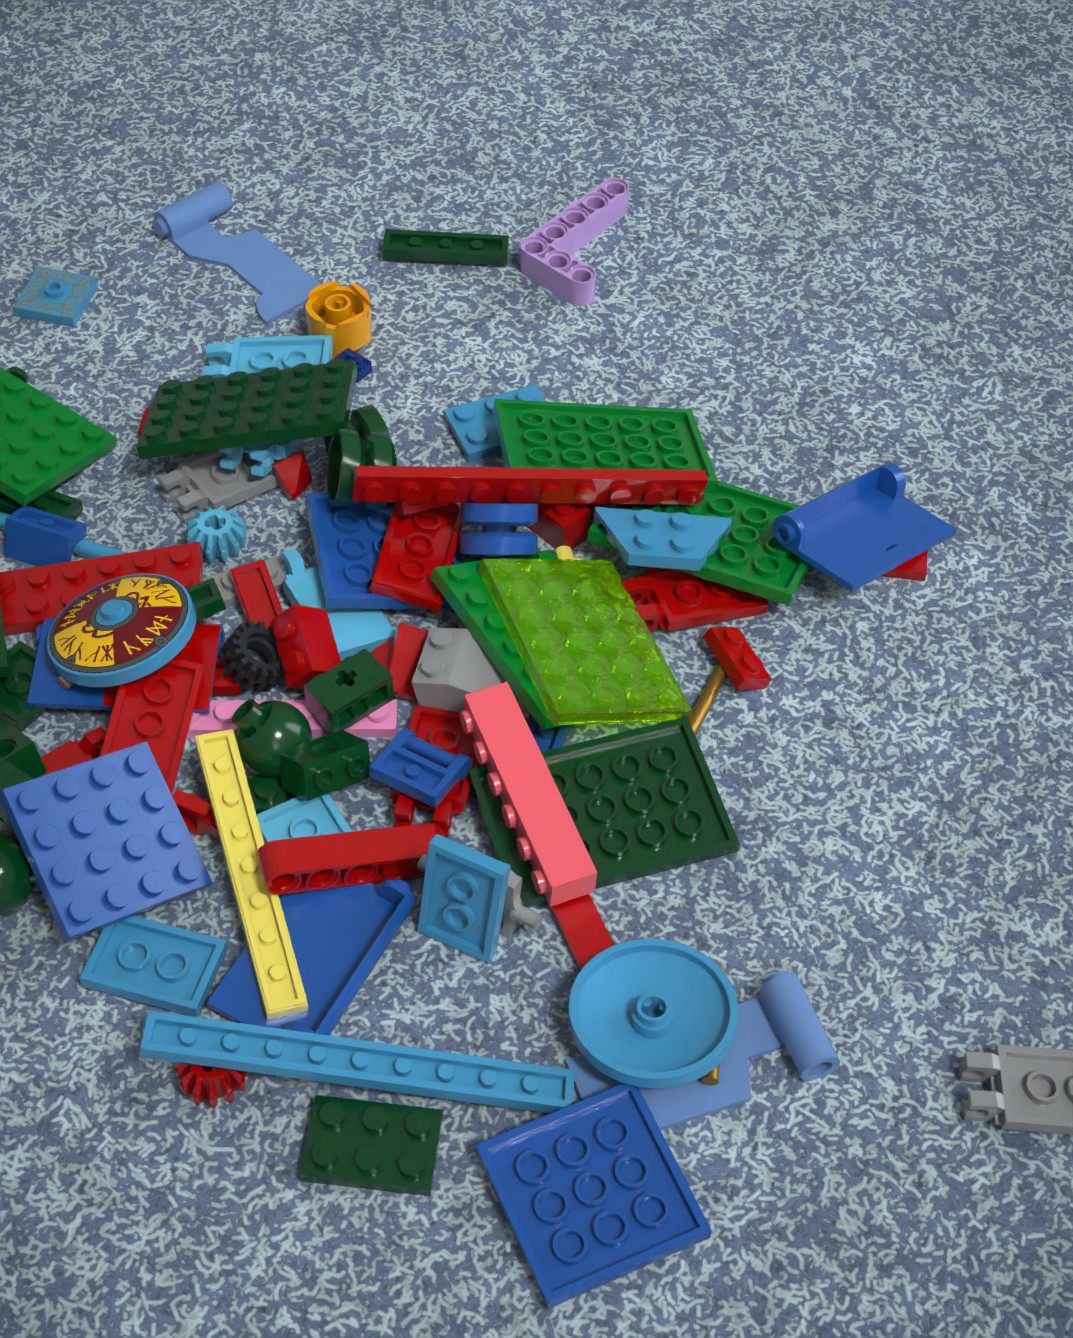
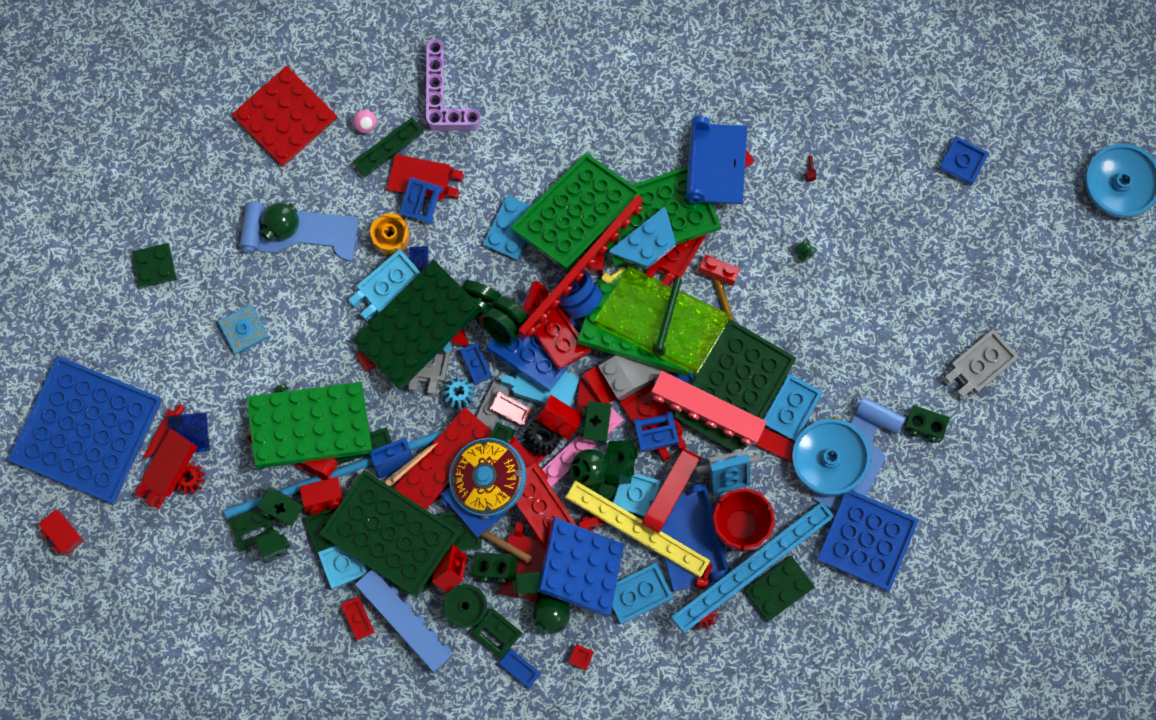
camera: 40 degrees left, 25 degrees up
none -> dark green plate [132,243,177,289]
none -> red plate [232,66,338,167]
none -> dark green brick [260,202,299,242]
none -> bright pink piece [353,110,377,133]
none -> light nougat bar [385,443,437,486]
none -> red tile [387,154,464,202]
none -> blue plate [400,177,443,224]
none -> blue plate [460,342,493,385]
none -> medium nougat bar [481,530,532,563]
none -> dark green bar [652,277,682,356]
none -> red hand [695,563,713,589]
none -> red plate [711,488,776,552]
none -> dark azure plate [764,374,823,442]
none -> dark green wheel [794,239,817,262]
none -> dark red hand [805,156,817,182]
none -> dark green brick [904,405,950,443]

